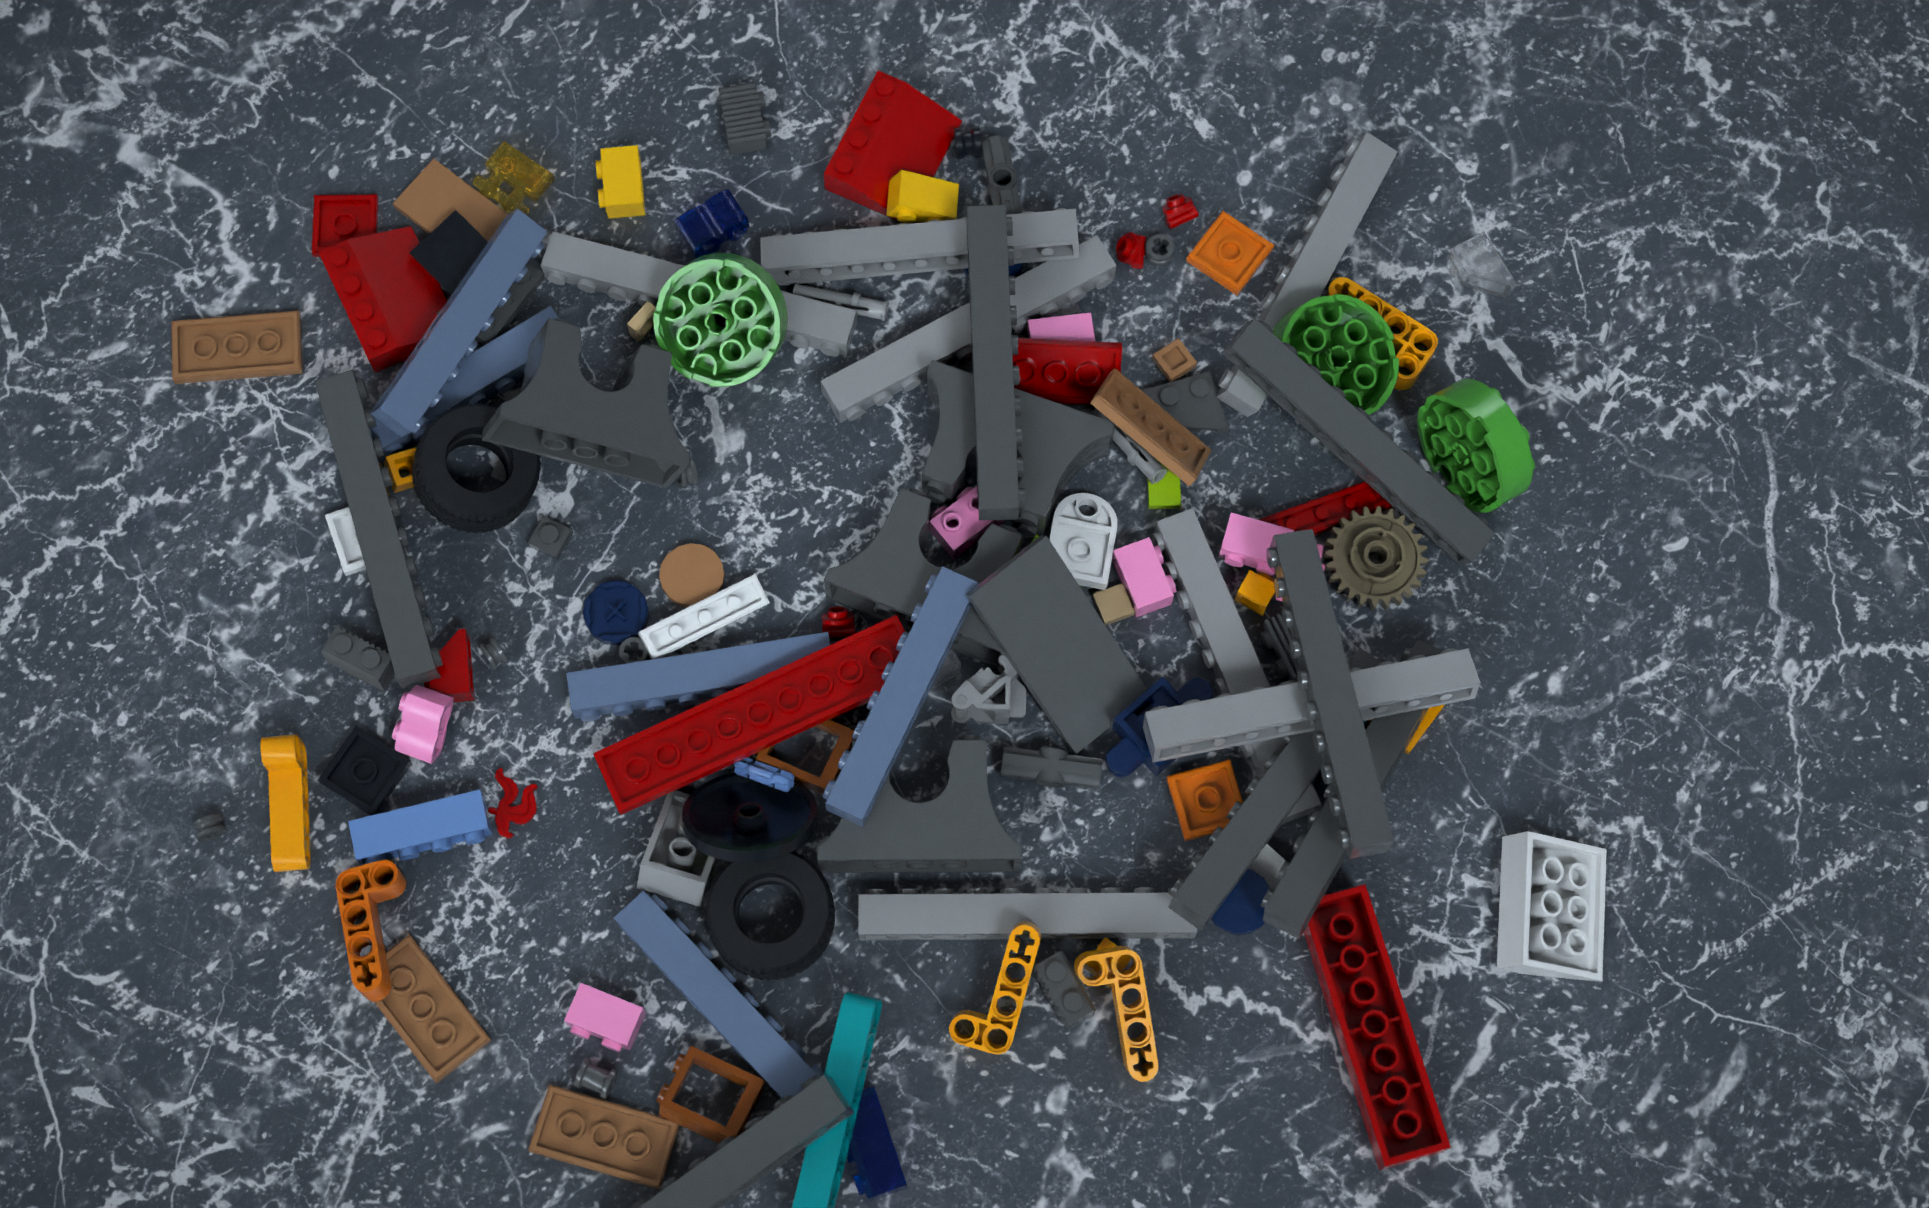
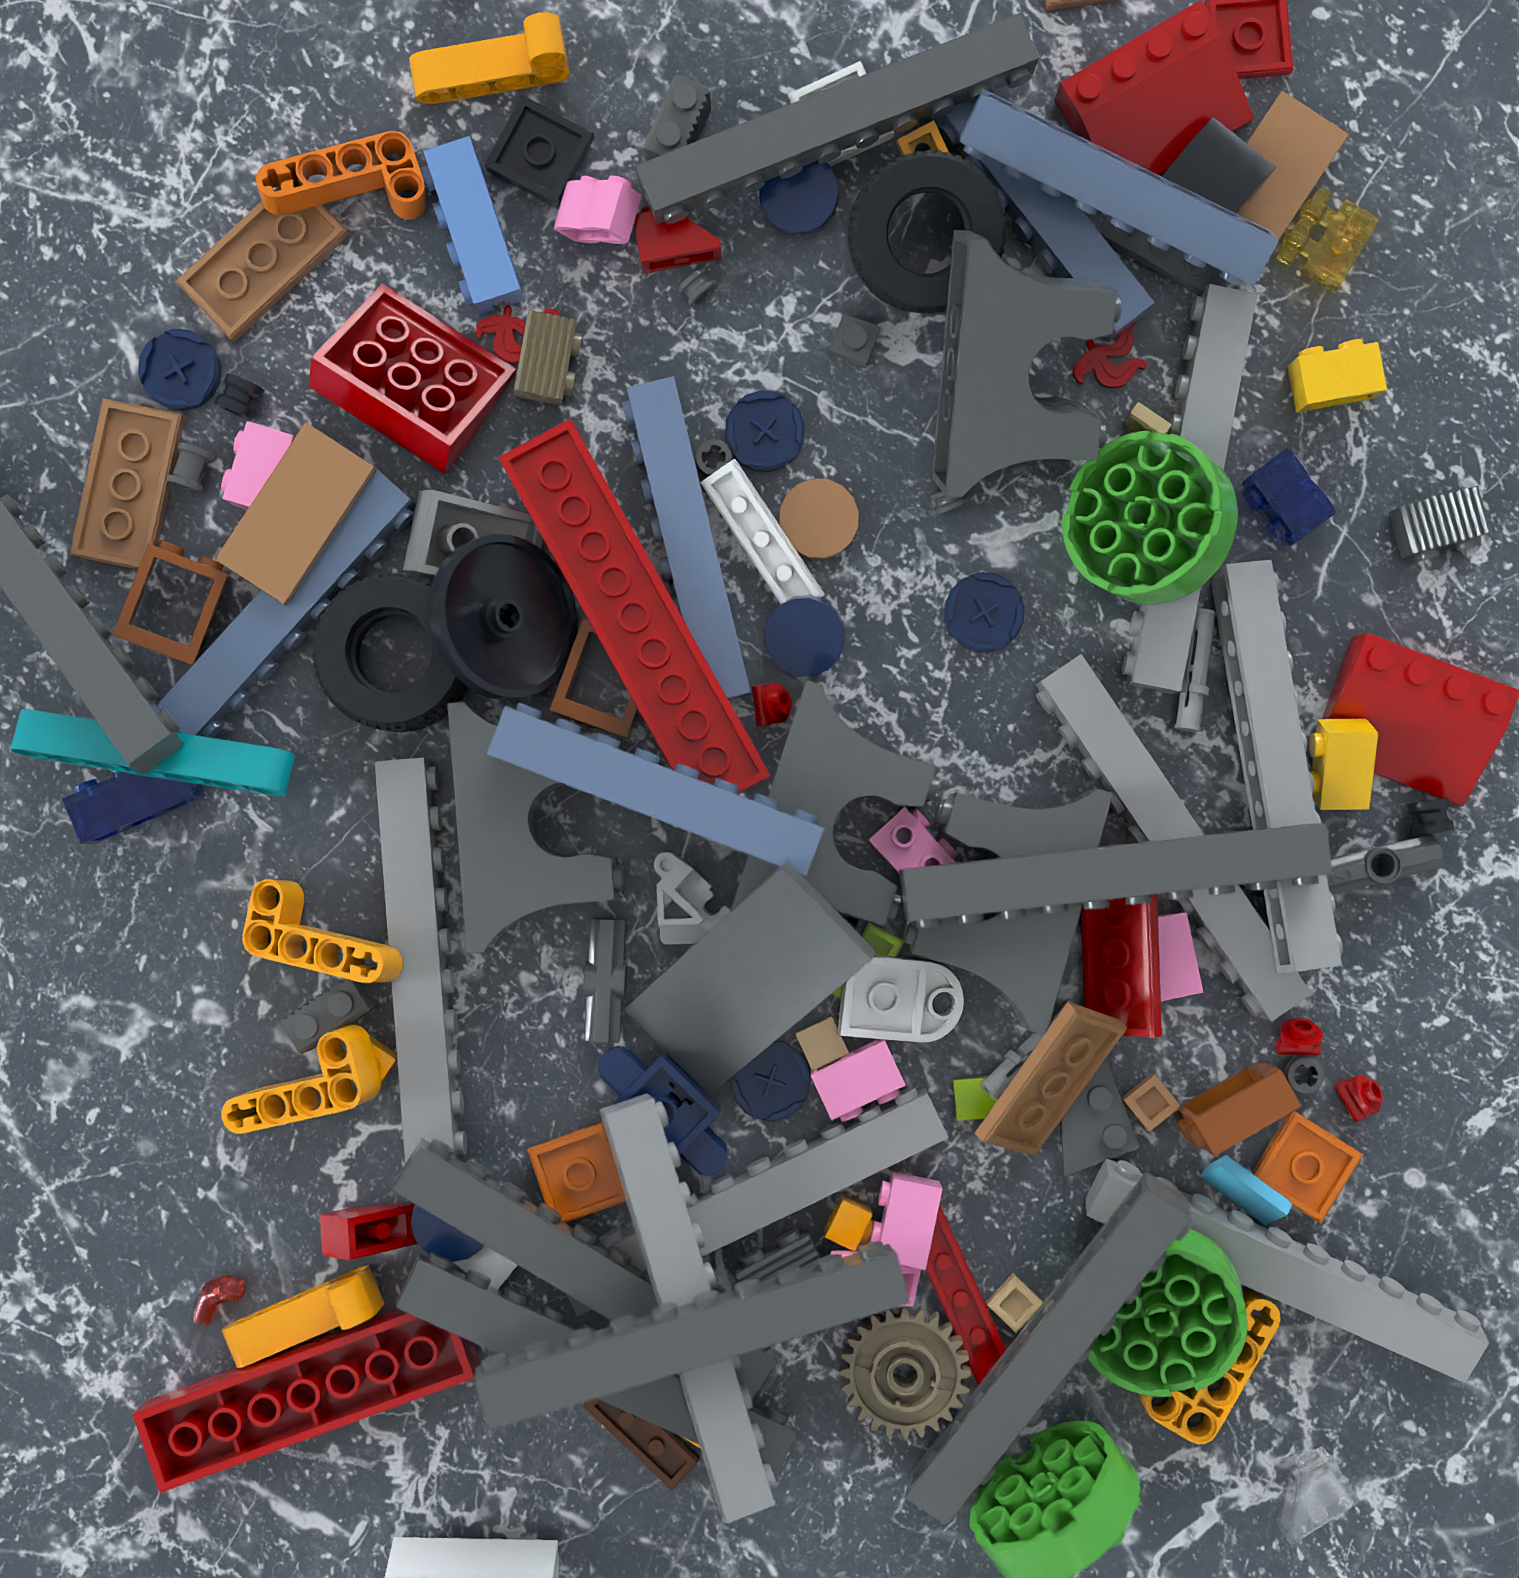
camera: 85 degrees right, 15 degrees up
medium blue axle [734,757,795,792] -> none
none -> dark blue tile [138,329,222,411]
none -> clear red arm [191,1275,245,1325]
none -> black wheel [214,373,265,421]
none -> medium nougat tile [215,422,377,606]
none -> light orange beam [221,1265,385,1368]
none -> red slope [309,283,516,474]
none -> red slope [320,1203,418,1260]
none -> dark tan brick [513,310,582,406]
none -> reddish brown tile [583,1398,700,1491]
none -> dark blue tile [730,1040,811,1122]
none -> dark blue tile [759,161,839,234]
none -> dark blue tile [764,595,845,677]
none -> dark blue tile [944,572,1025,653]
none -> tan tile [986,1273,1043,1334]
none -> red piece [1072,320,1147,389]
none -> dark orange window [1176,1060,1302,1156]
none -> medium azure tile [1200,1155,1292,1226]

